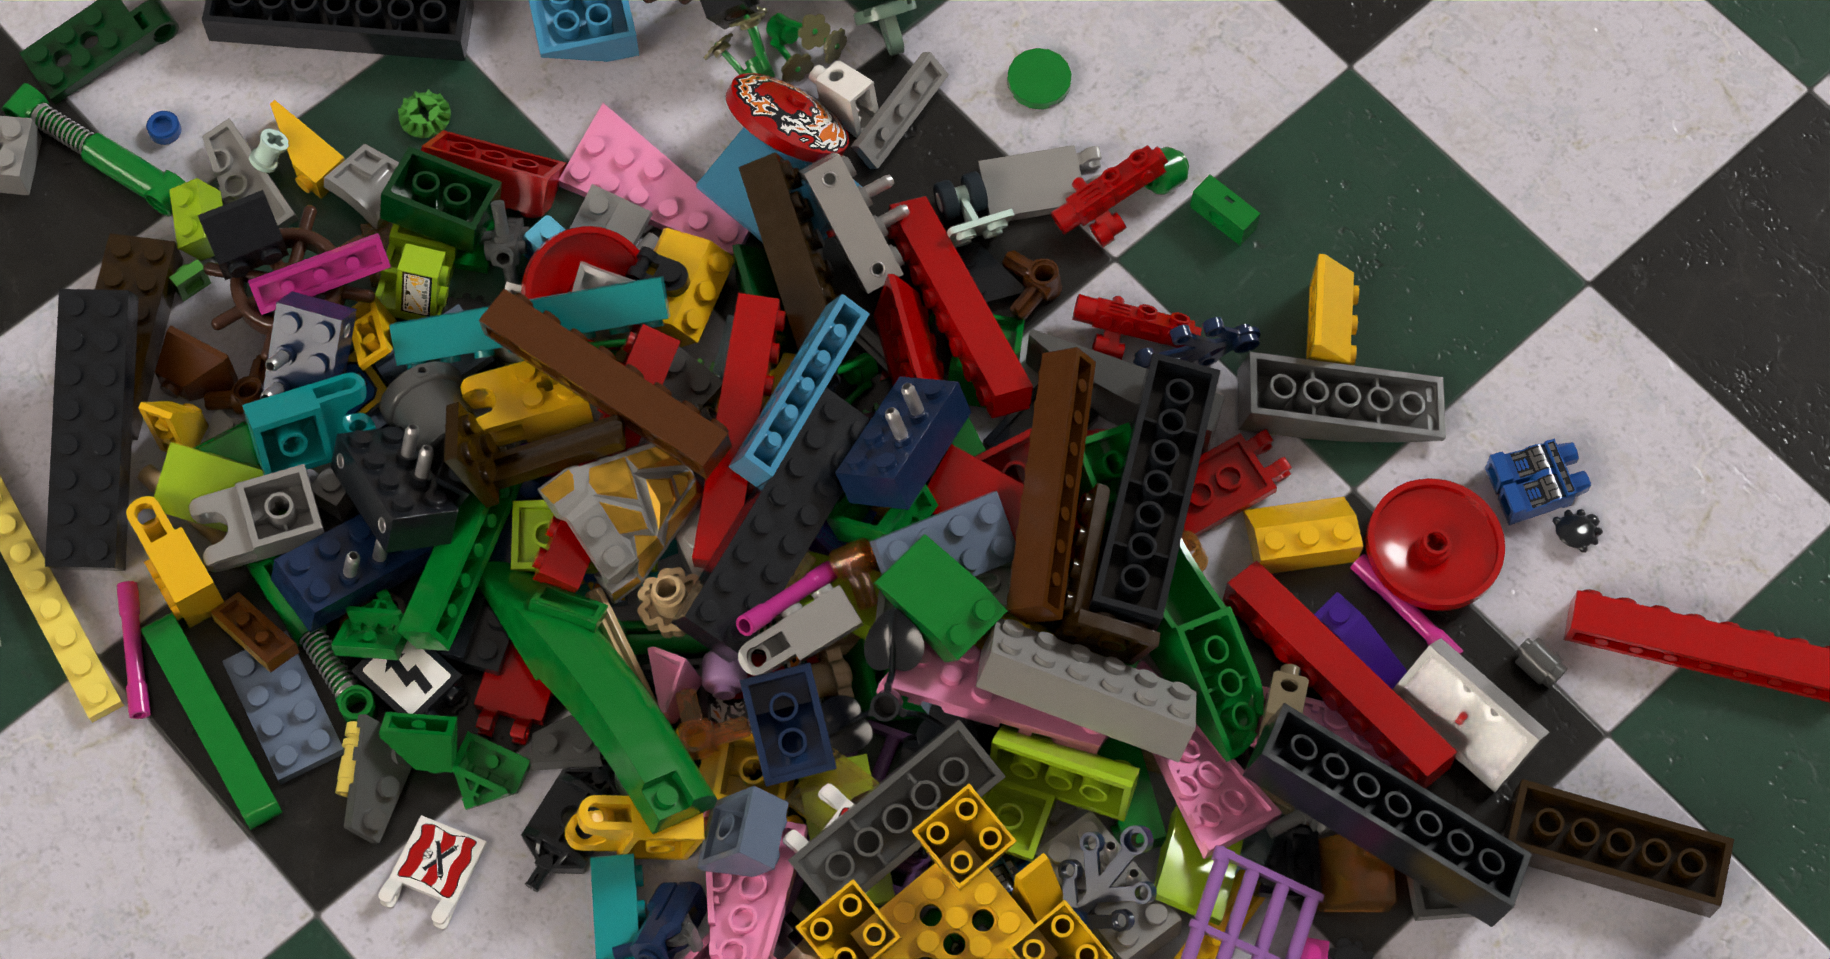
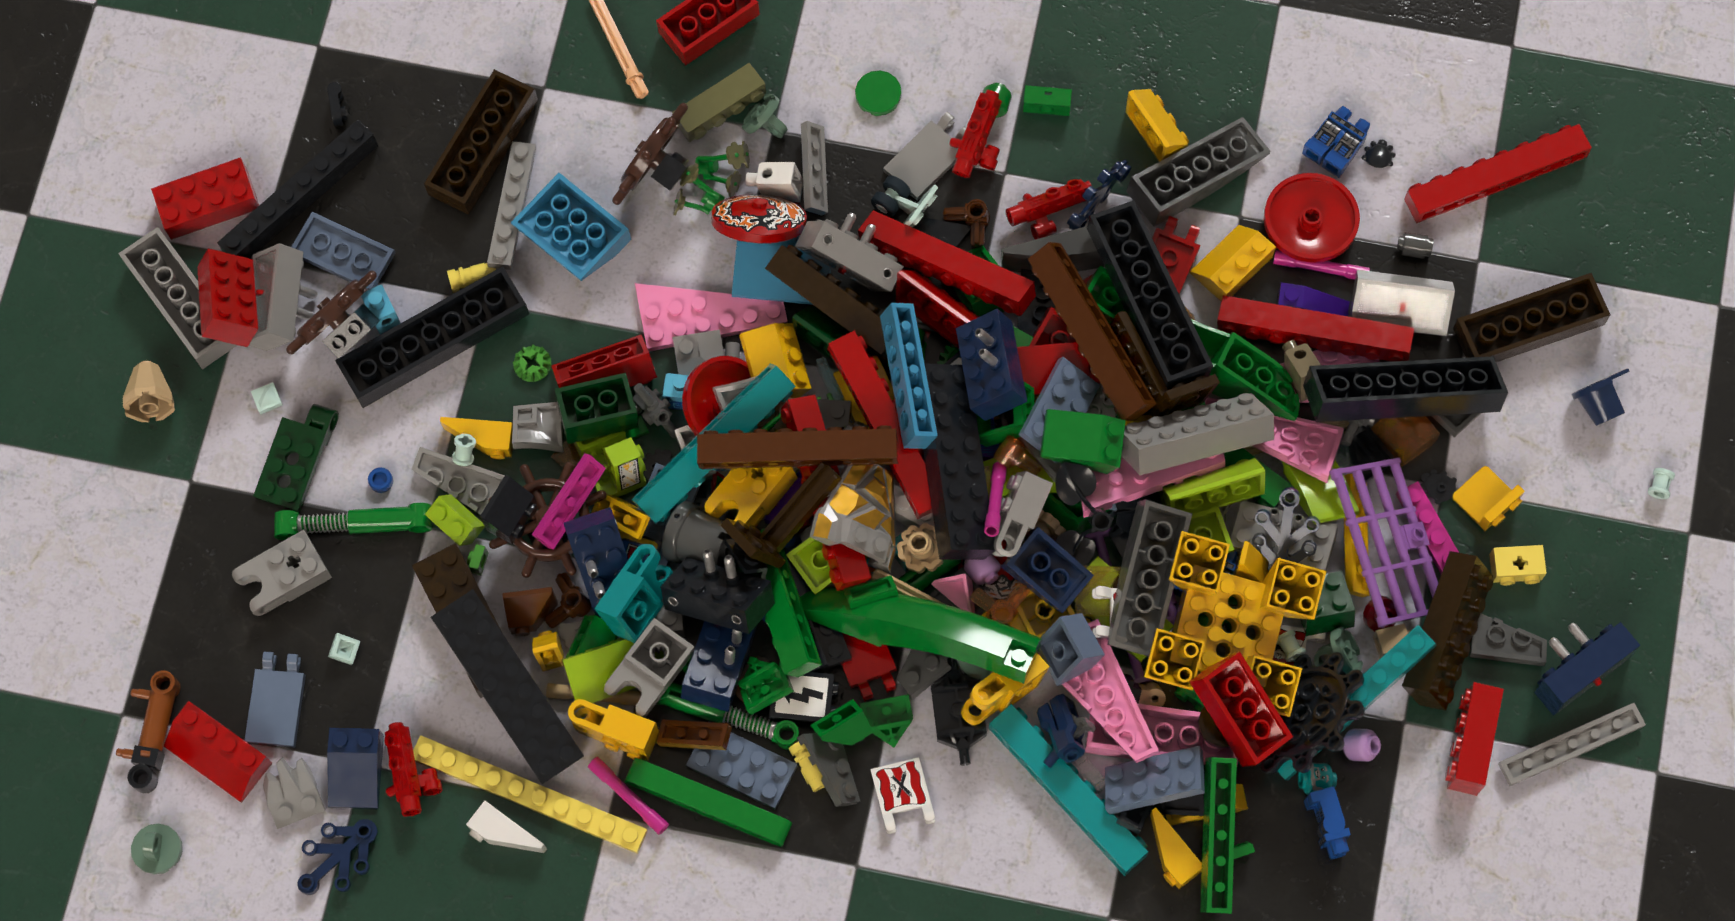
camera: 30 degrees left, 5 degrees up
black plate [625,246,690,297] -> none

